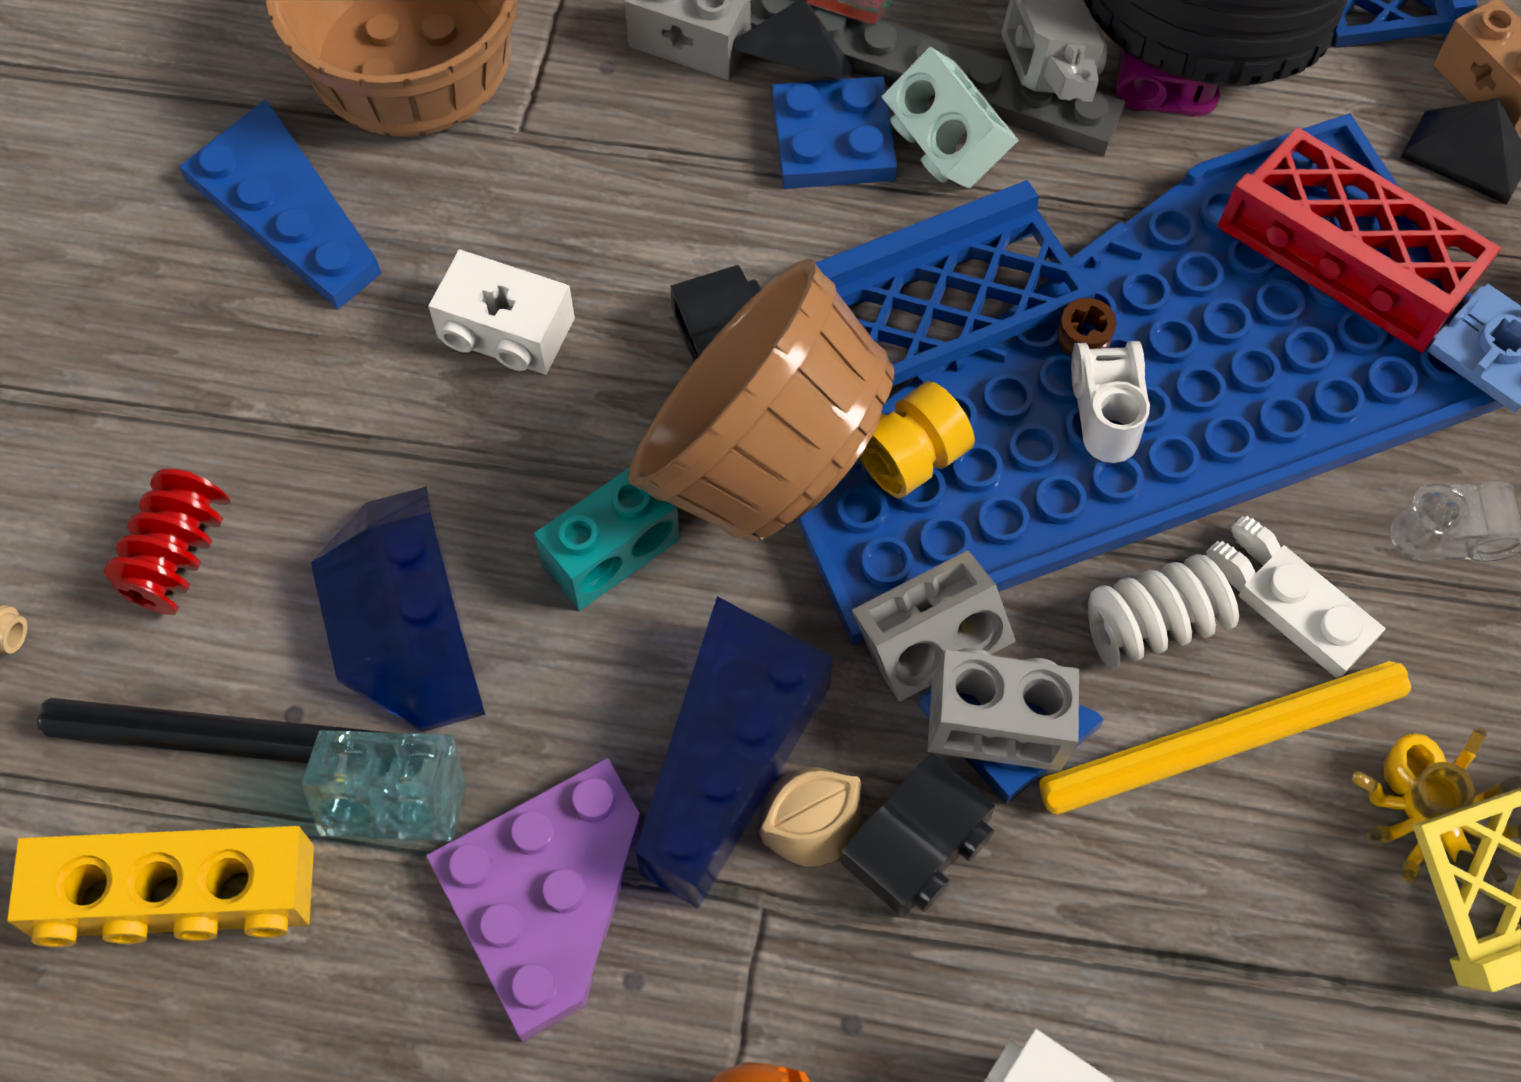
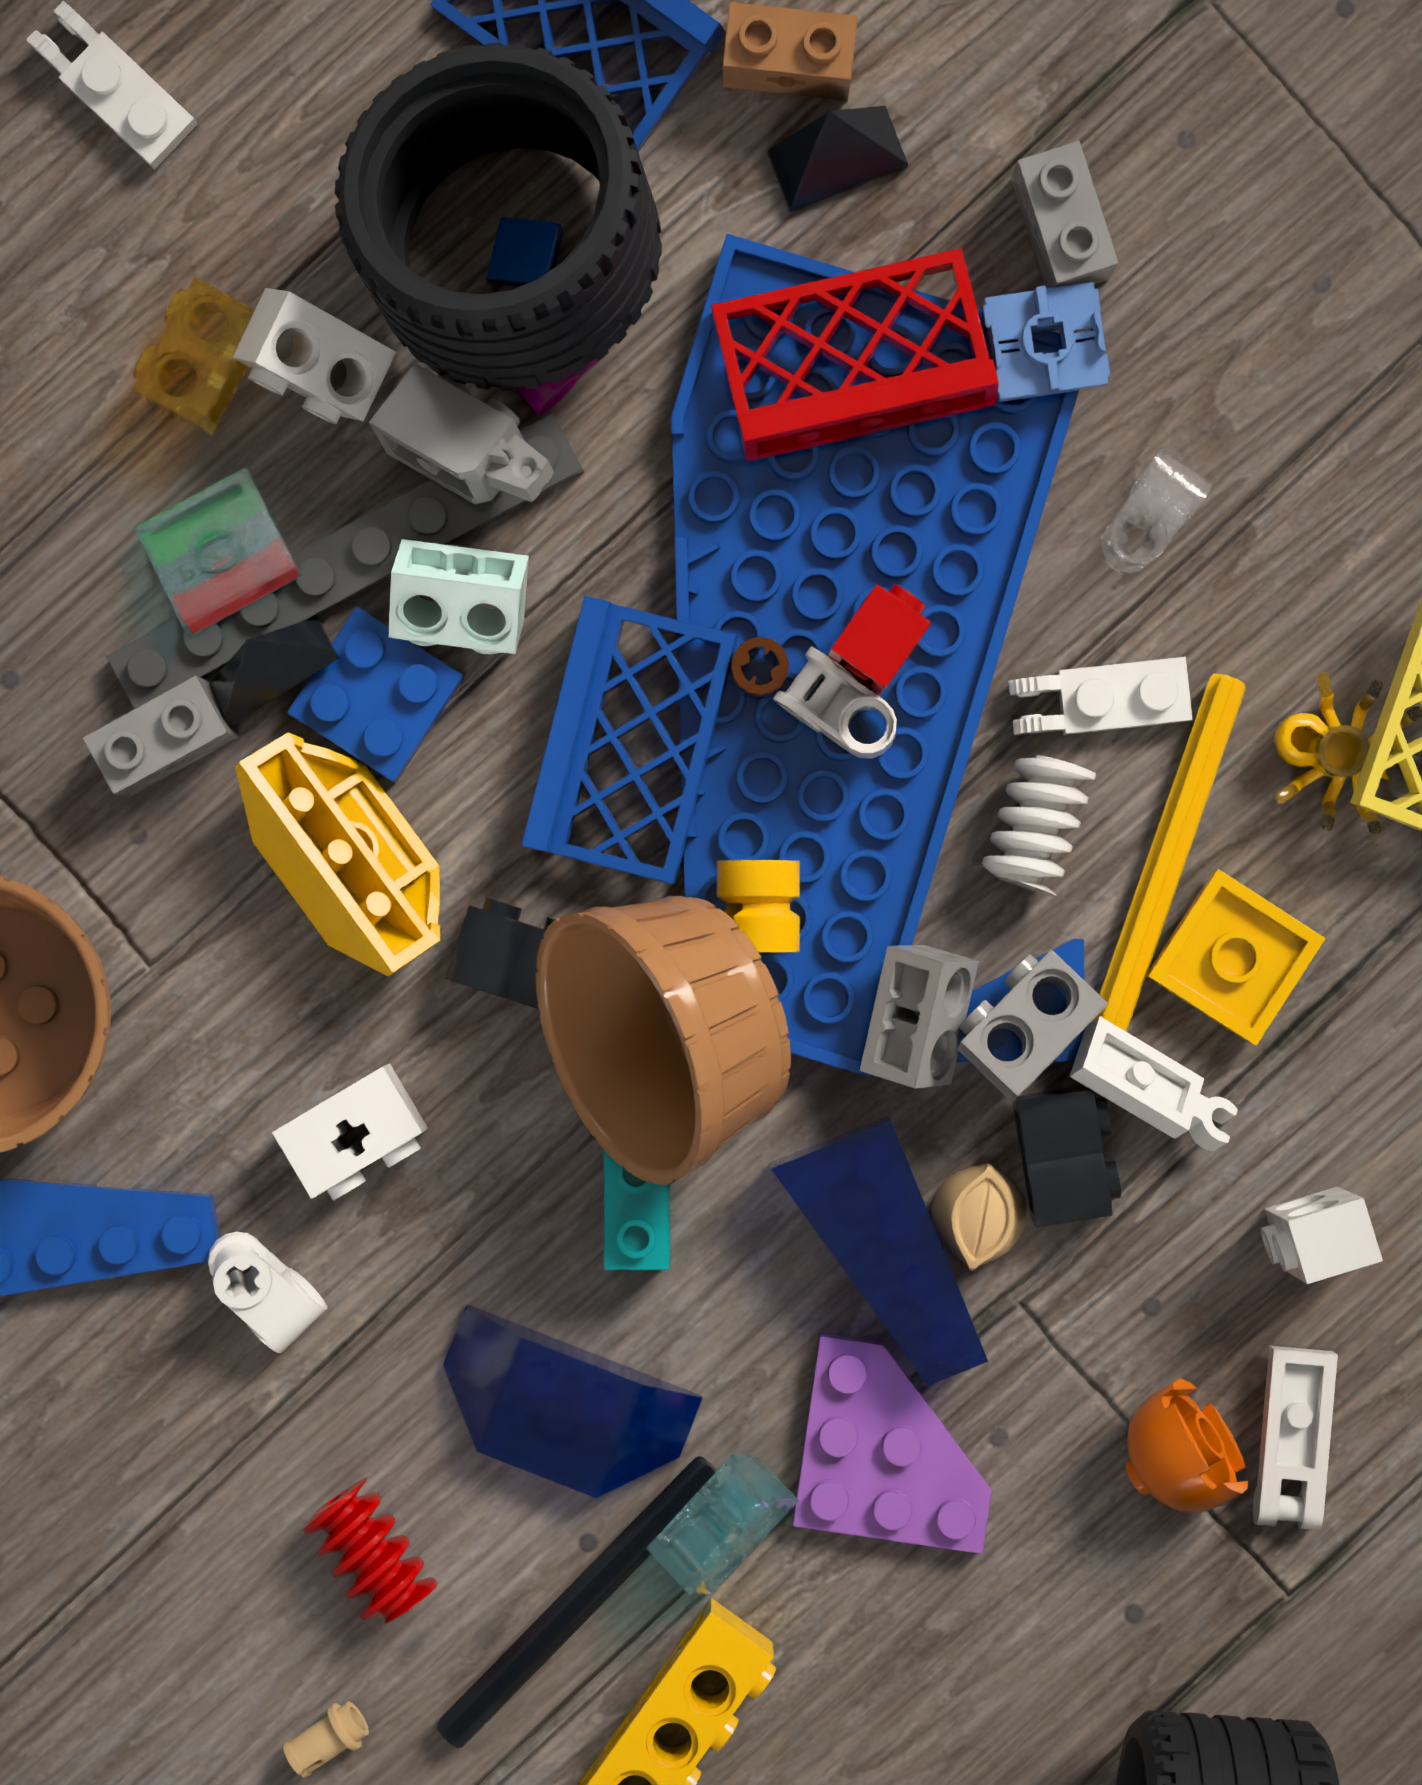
camera: 55 degrees left, 25 degrees up
none -> white piece [207,1232,327,1353]
none -> yellow wedge [235,732,440,977]
none -> red brick [828,584,931,696]
none -> white plate [1070,1016,1238,1151]
none -> yellow plate [1146,869,1326,1046]

